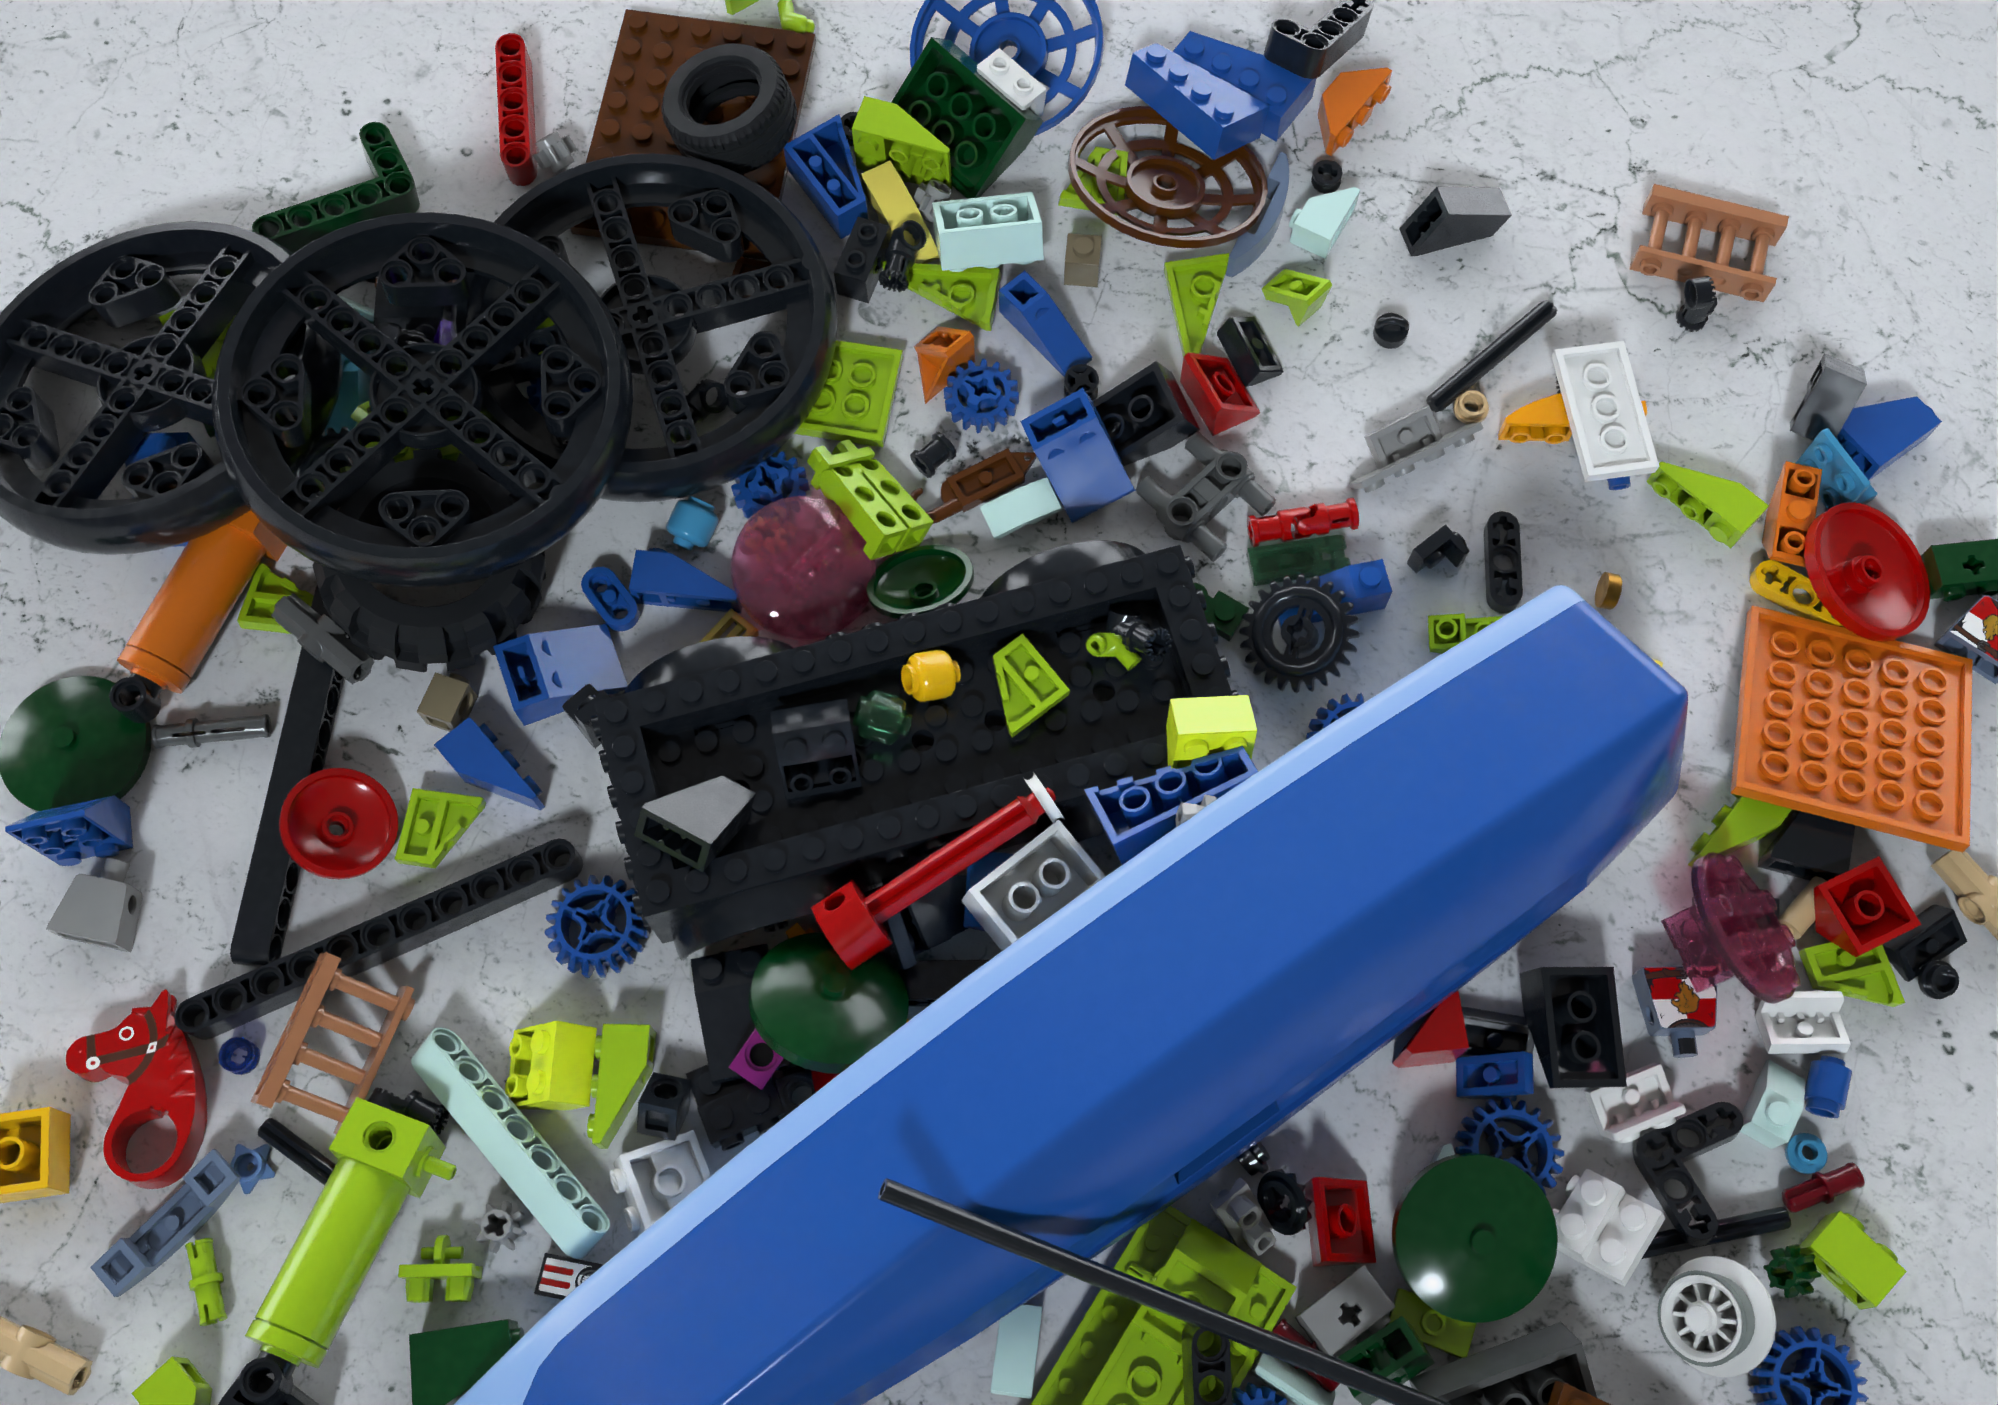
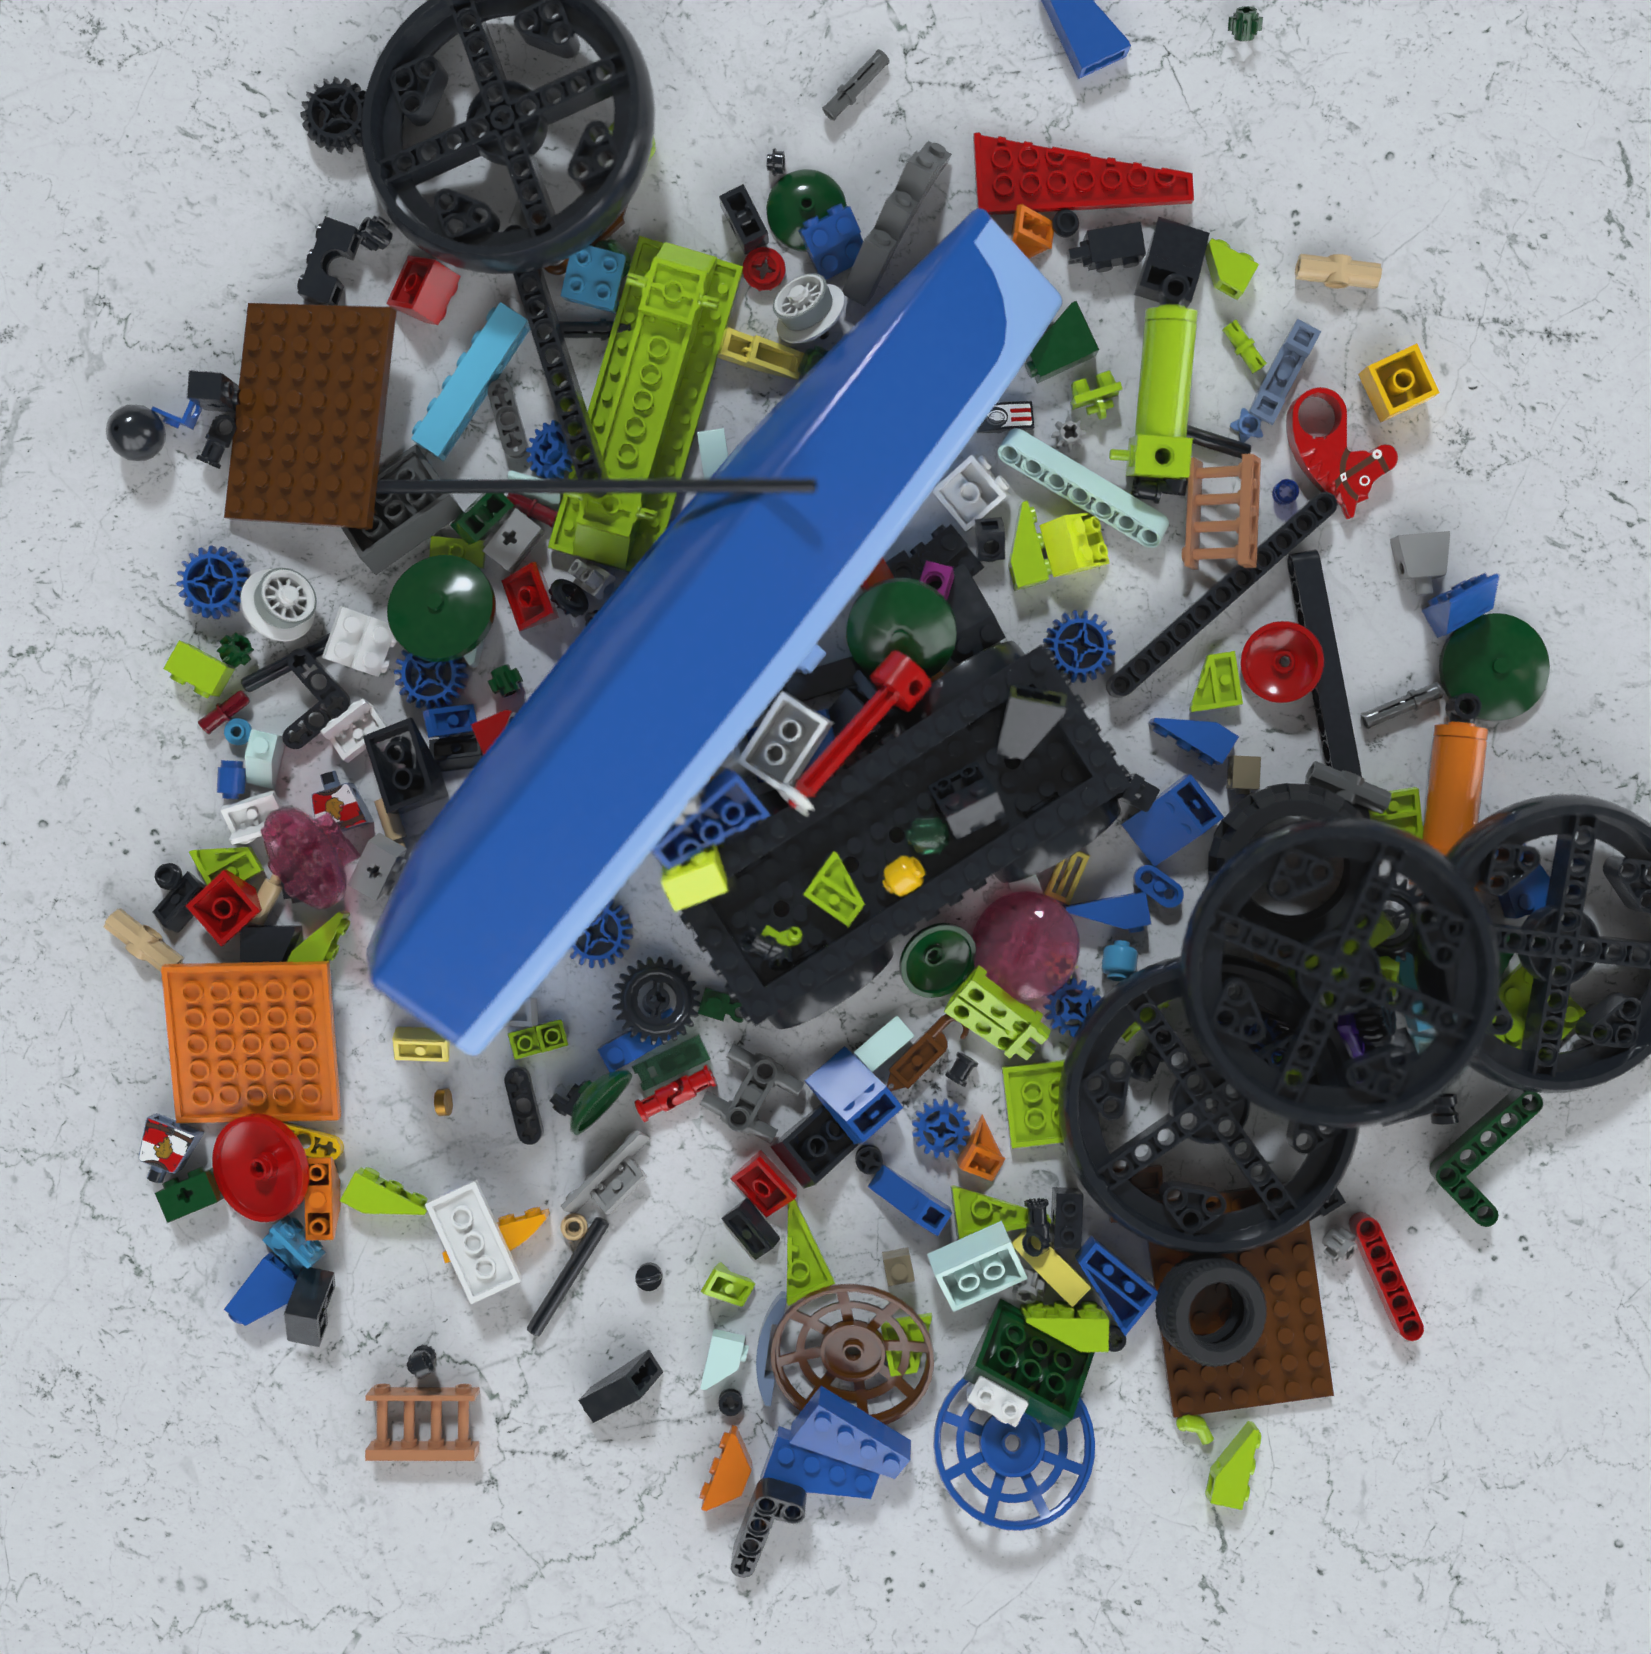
camera: 165 degrees right, 20 degrees up
none -> light grey brick [348,833,407,901]
none -> tan cylinder [374,798,407,848]
none -> dark green gear [487,664,523,698]
none -> dark green dish [570,1070,632,1135]

